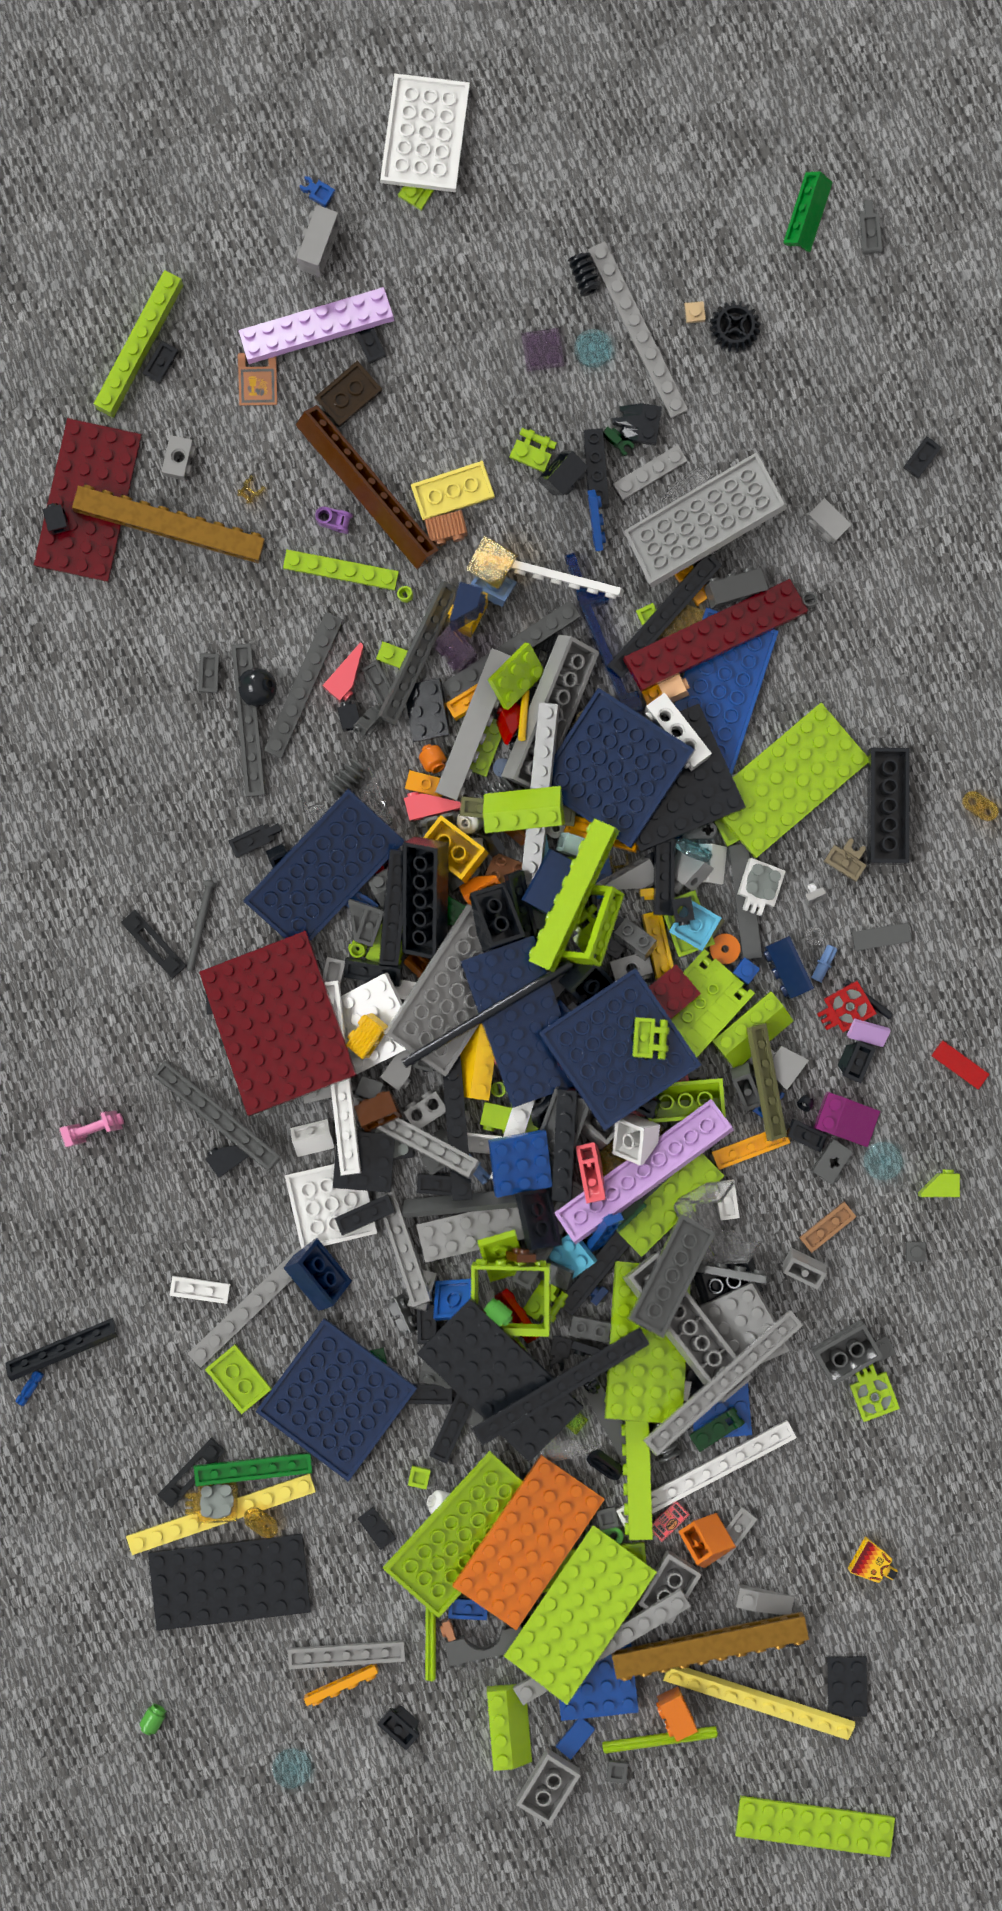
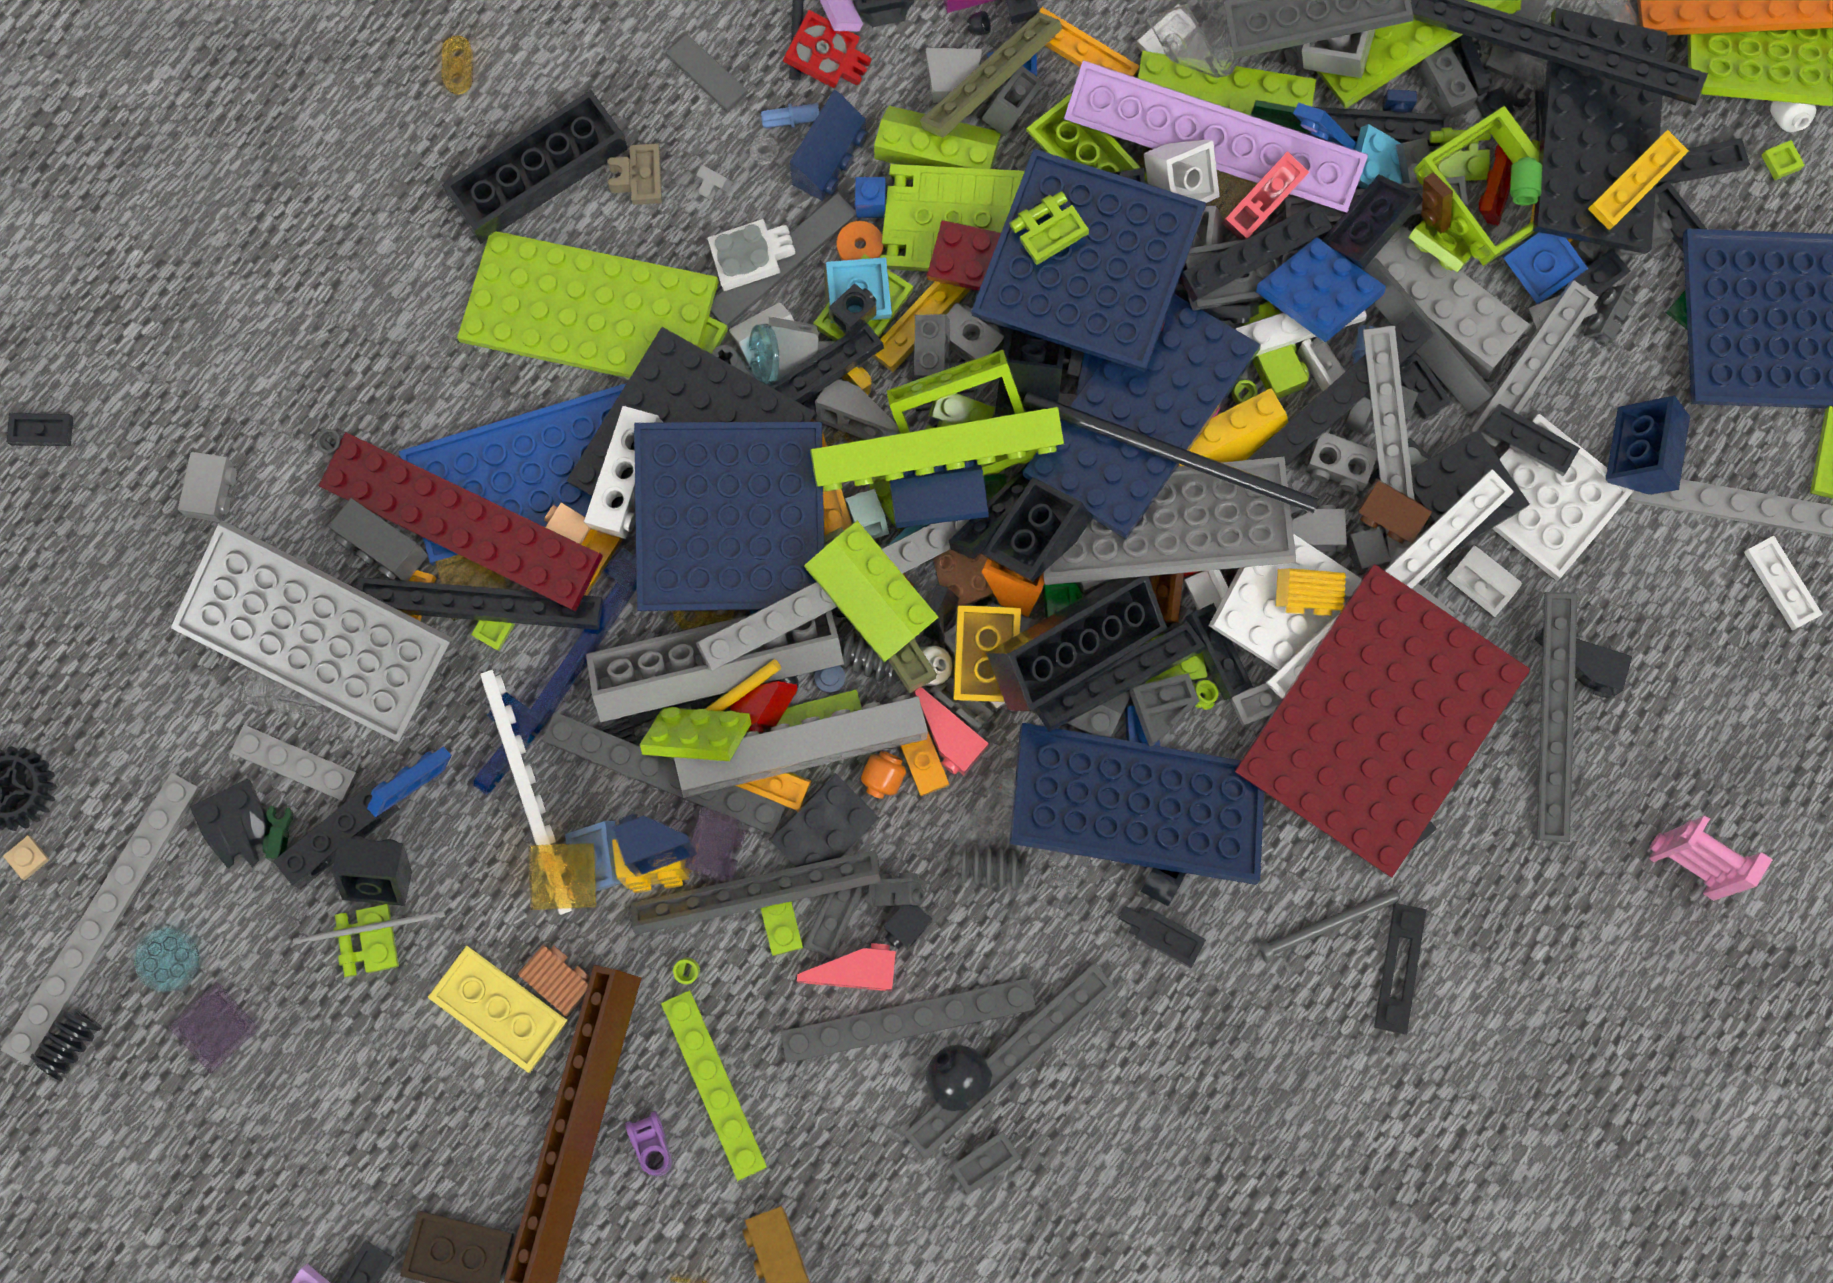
camera: 125 degrees left, 10 degrees down
none -> light grey piece [293,911,445,945]
none -> yellow plate [1588,130,1689,230]

